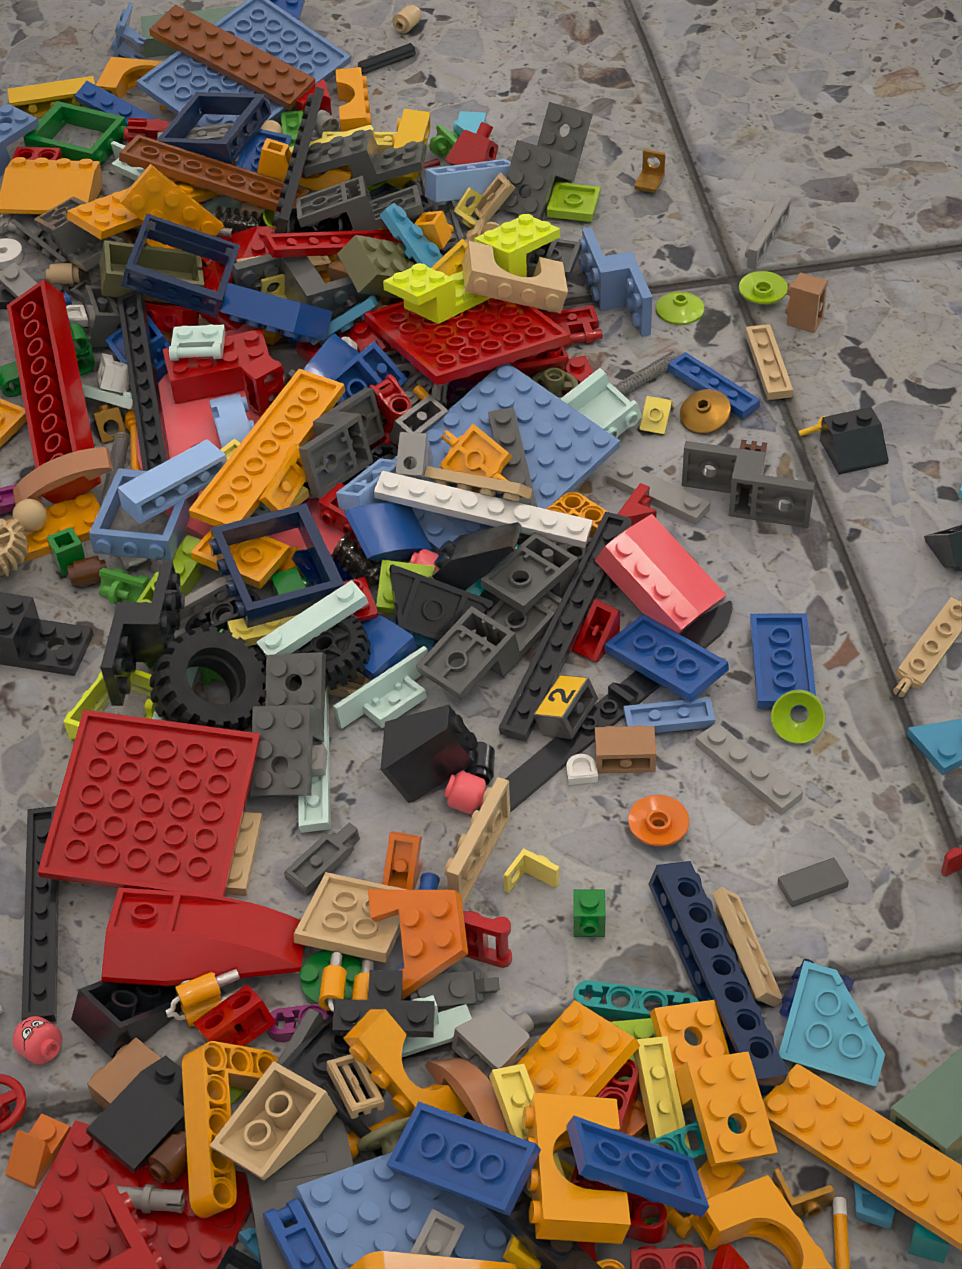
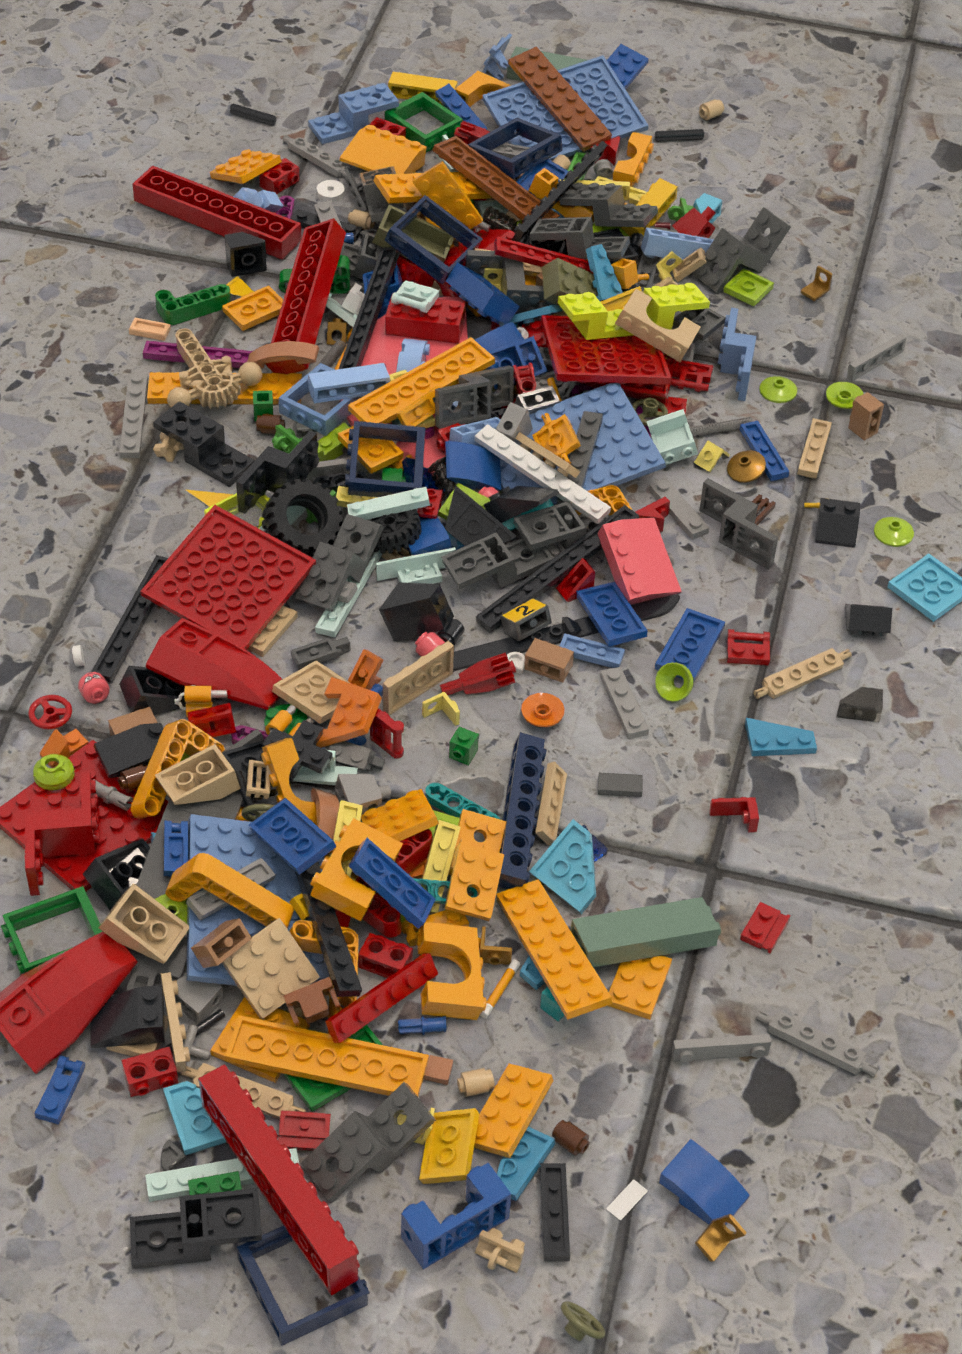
camera: 20 degrees right, 0 degrees up
white tile [66,305,88,327] -> none
red brick [241,353,285,417] -> none
none -> lime piece [33,754,75,790]
none -> yellow sticker [185,489,233,507]
none -> red piece [440,653,516,696]
none -> red plate [727,629,770,666]
none -> lime dish [874,517,914,547]

